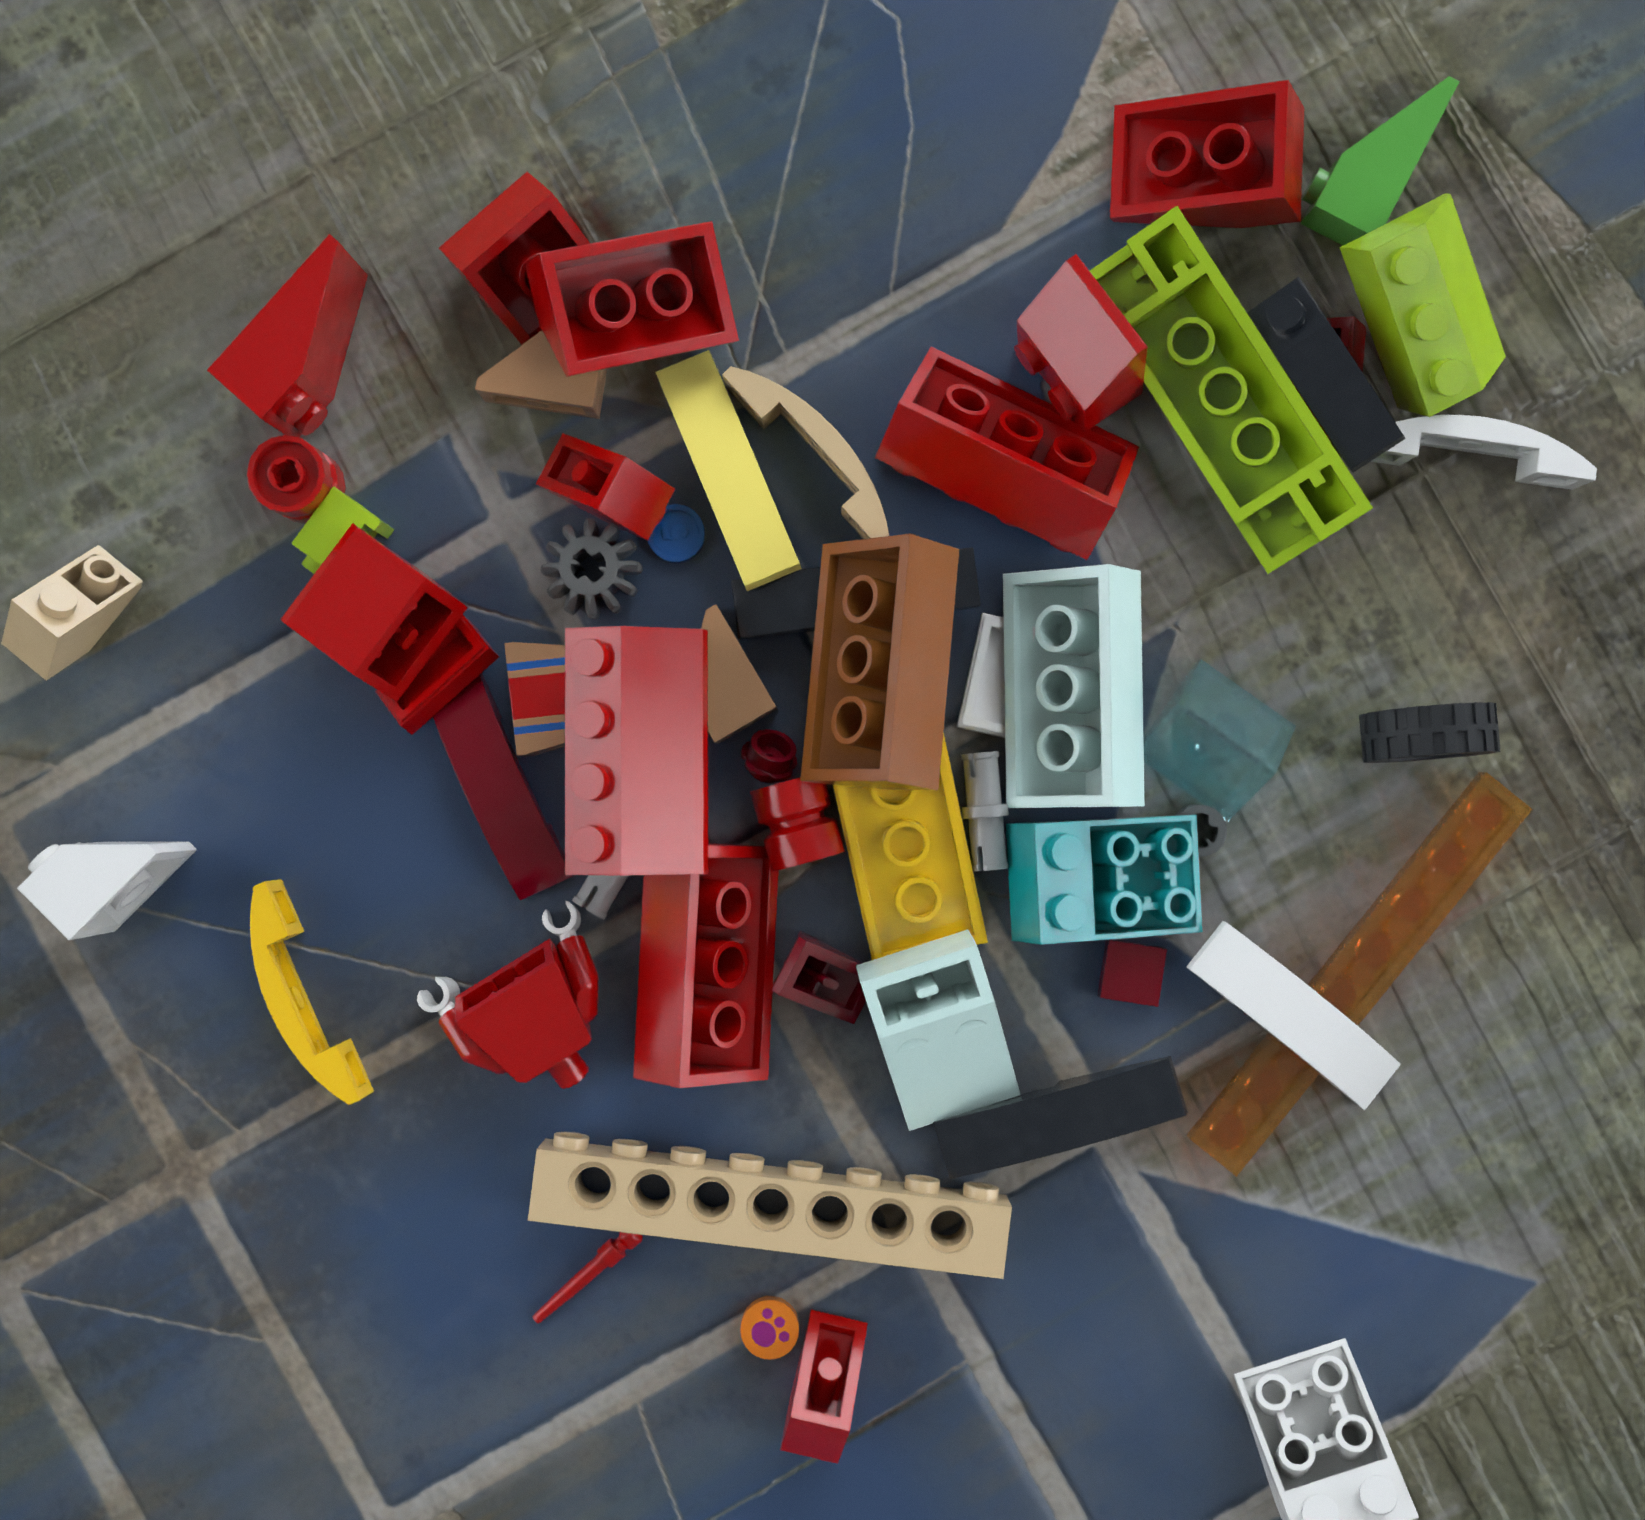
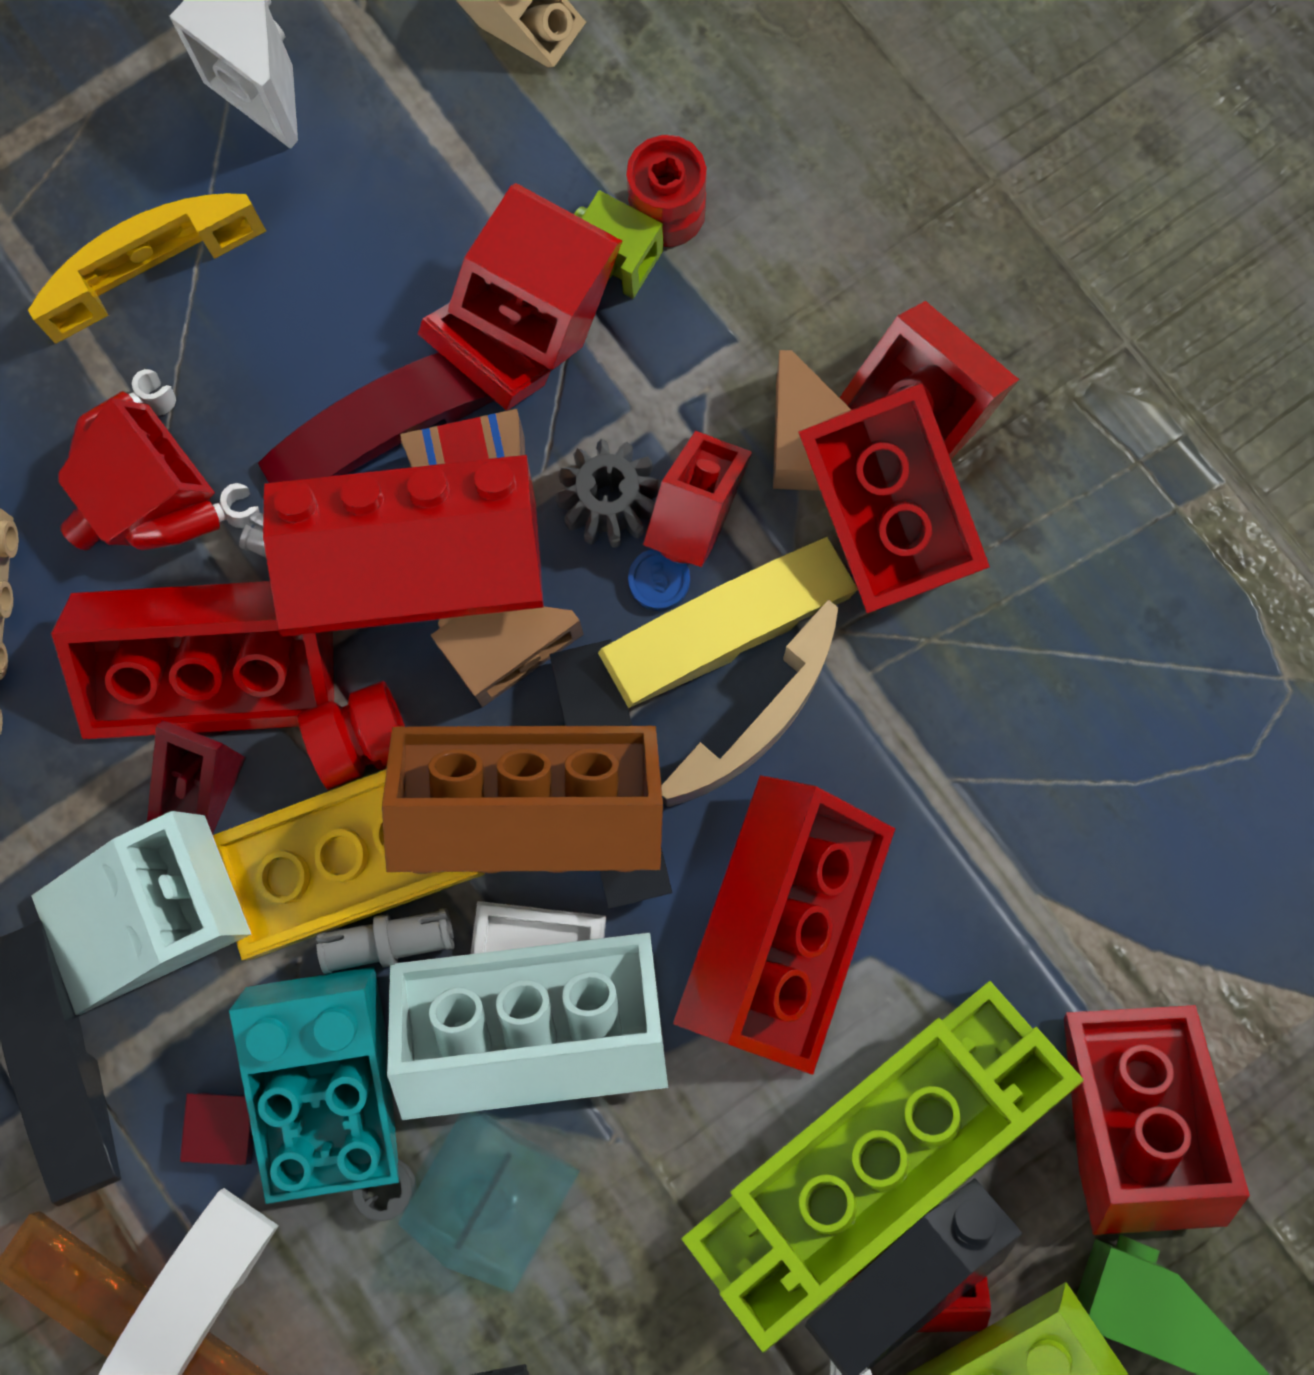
camera: 80 degrees right, 10 degrees down
red slope [207,234,368,437] -> none
dark red plate [740,729,797,783] -> none
slope [1014,254,1148,432] -> none

